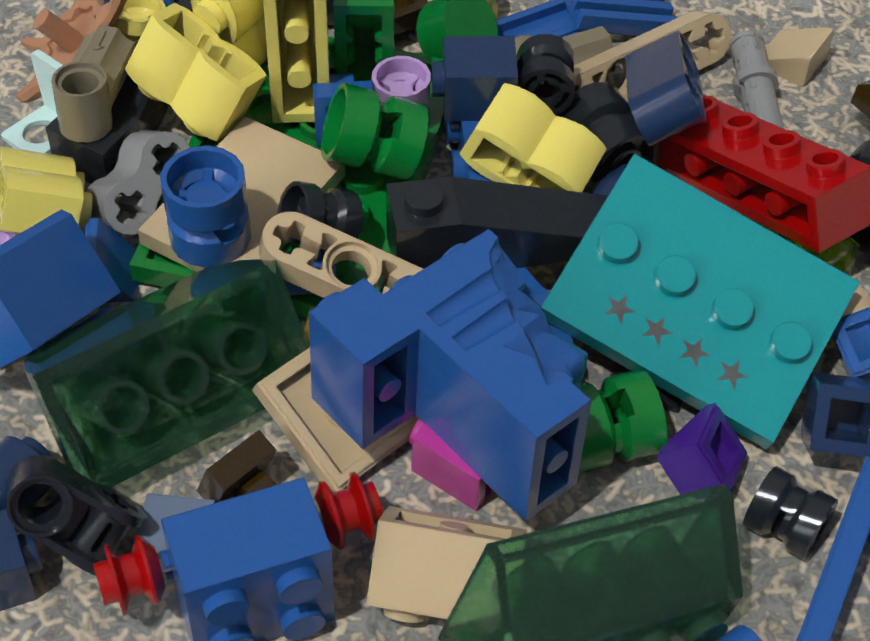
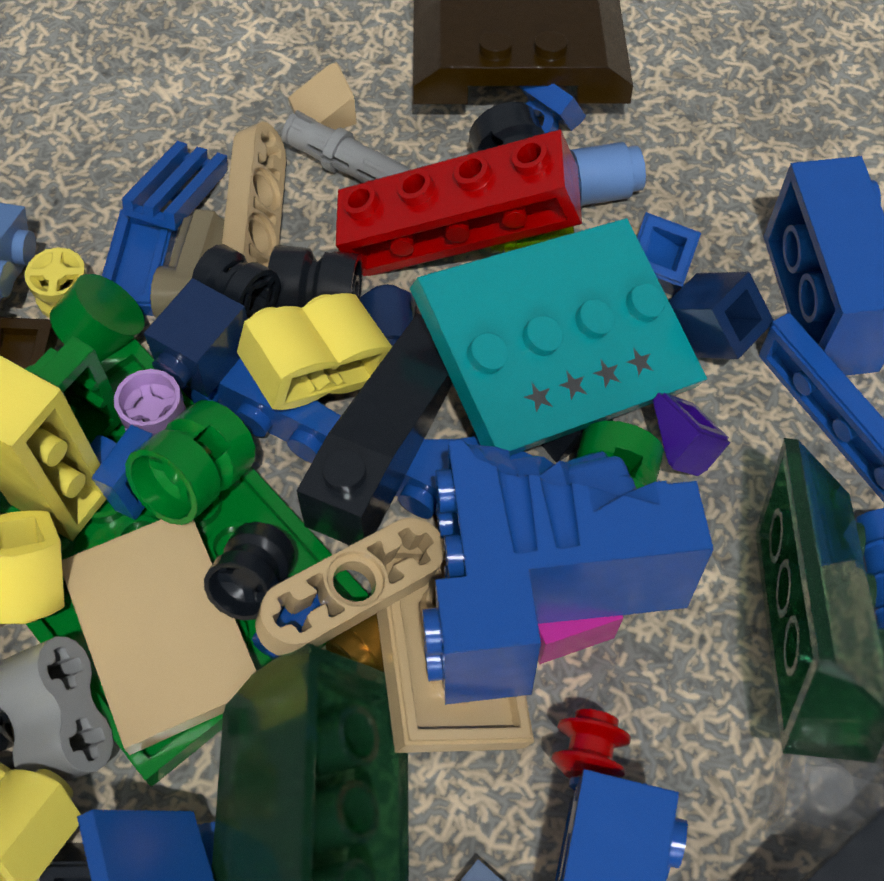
camera: 55 degrees left, 10 degrees up
blue slope [85,218,140,303] -> none
blue wheel [160,145,251,268] -> none
dark brown tile [197,430,277,503] -> none
tan brick [366,506,528,635] -> none
dark blue beam [625,30,707,147] -> none
black wheel [743,466,838,560] -> none

